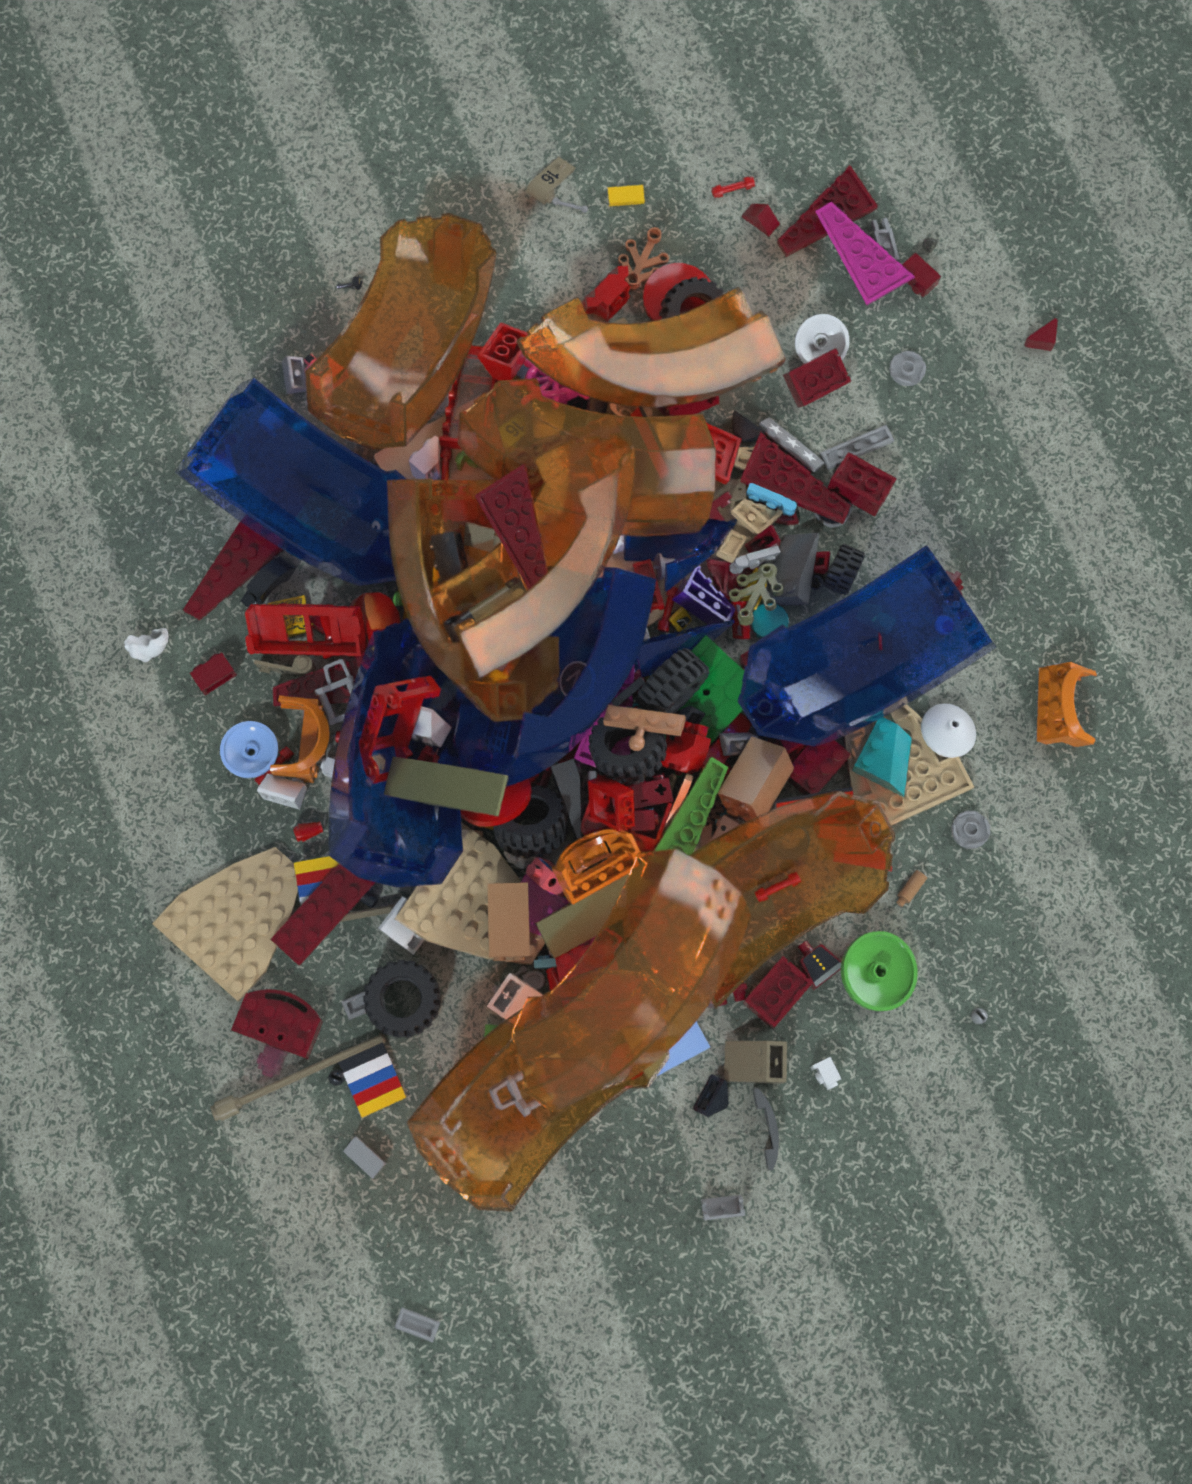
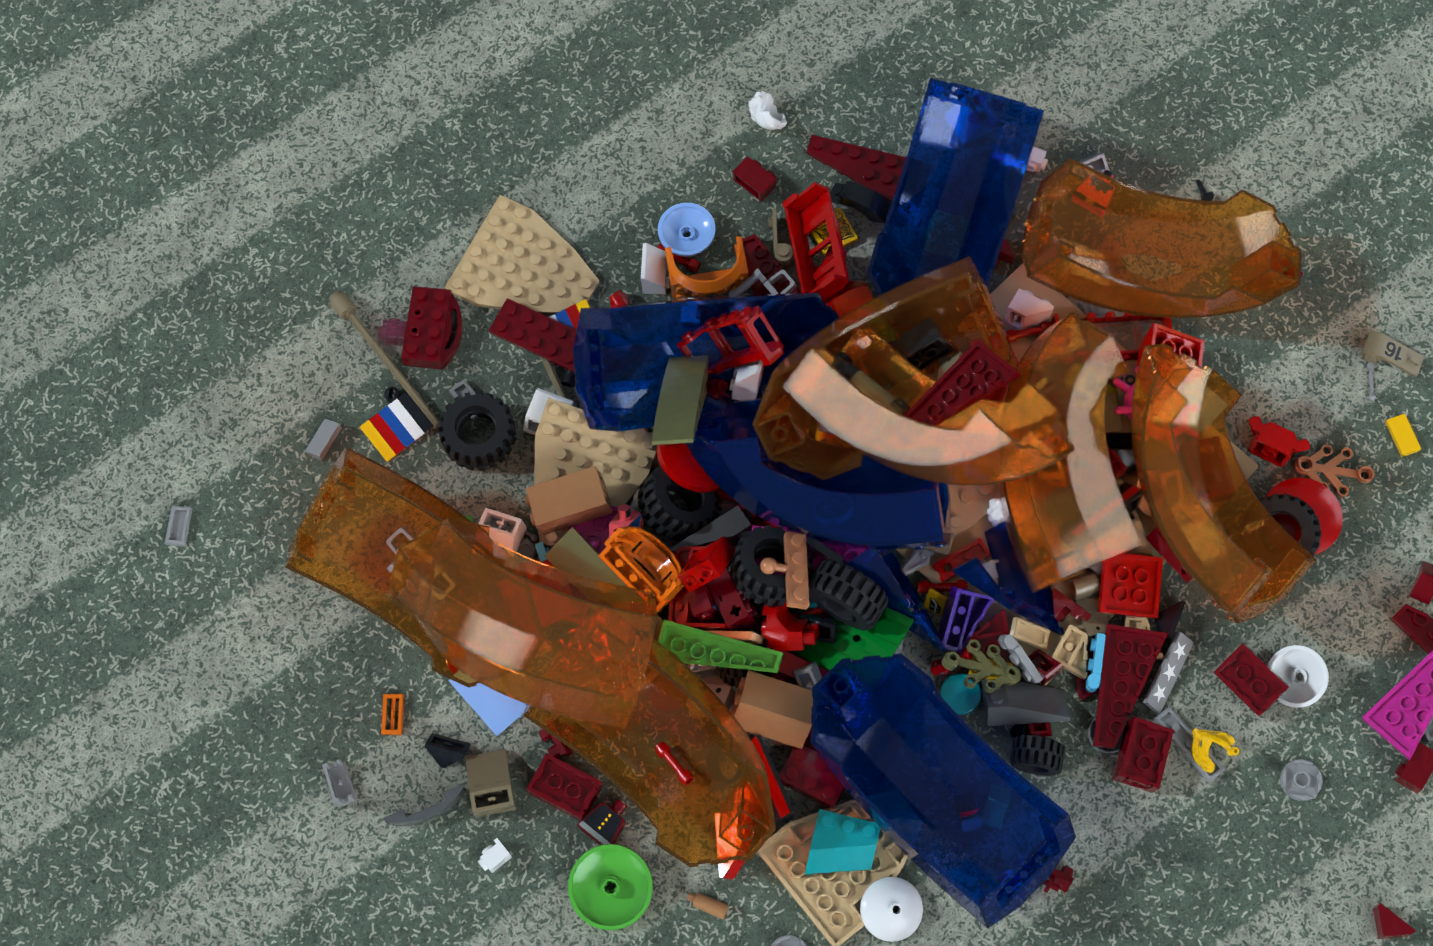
camera: 80 degrees right, 5 degrees down
none -> orange tile [381,694,404,735]
none -> yellow helmet [1191,728,1239,773]

